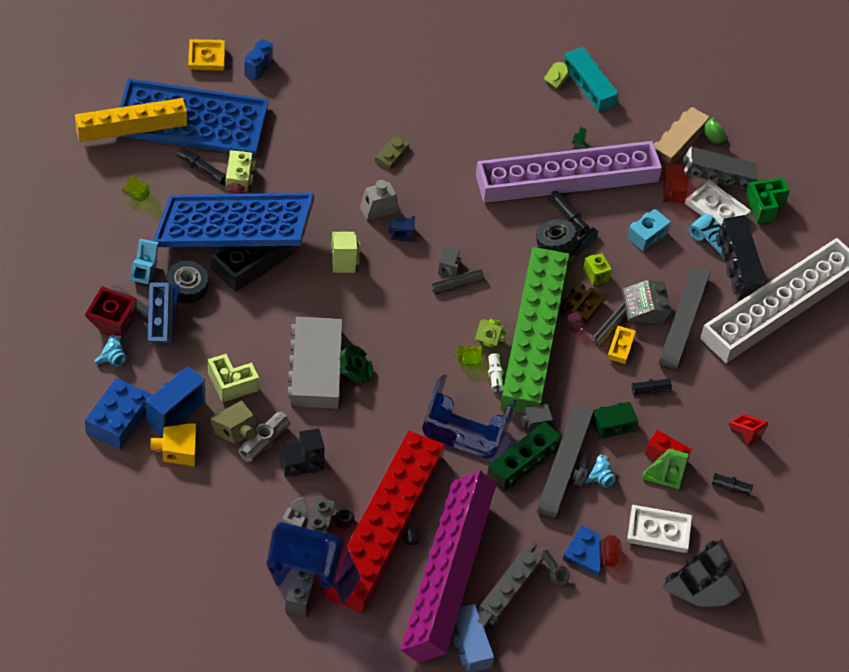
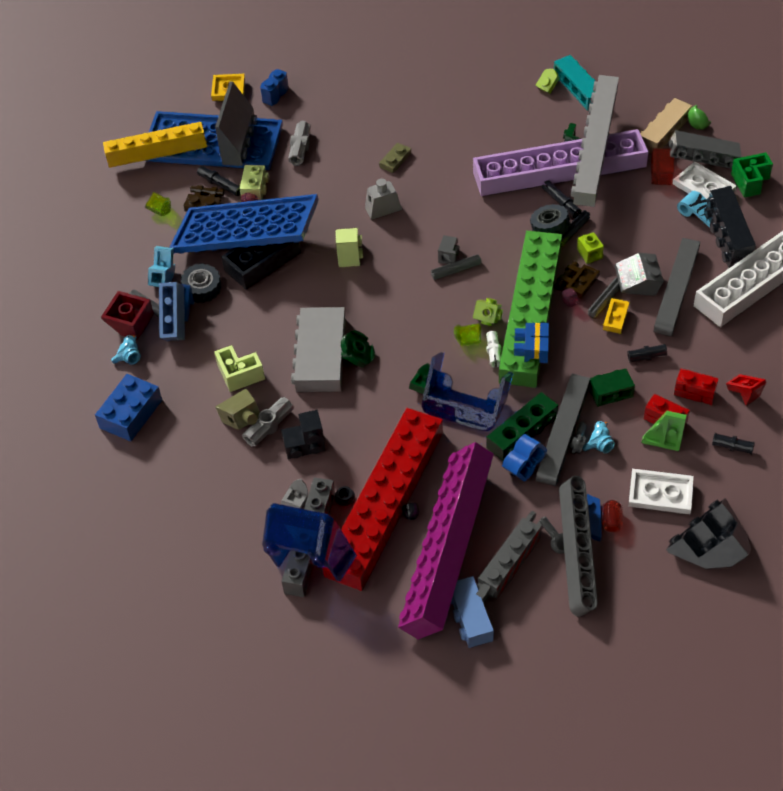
camera: 10 degrees right, 0 degrees up
blue piece [146,366,206,437] -> none
yellow torso [151,423,196,466] -> none
dark blue brick [388,216,415,242] -> none
dark grey brick [521,404,553,434] -> none
medium azure brick [627,209,671,251] -> none
none -> dark brown plate [183,185,224,211]
none -> dark grey slope [215,81,257,166]
none -> light grey piece [288,121,311,166]
none -> dark green plate [409,363,435,394]
none -> blue brick [502,434,547,482]
none -> blue hips [514,323,549,363]
none -> dark grey beam [559,476,597,617]
none -> light grey brick [571,75,619,207]
none -> red brick [674,368,719,405]

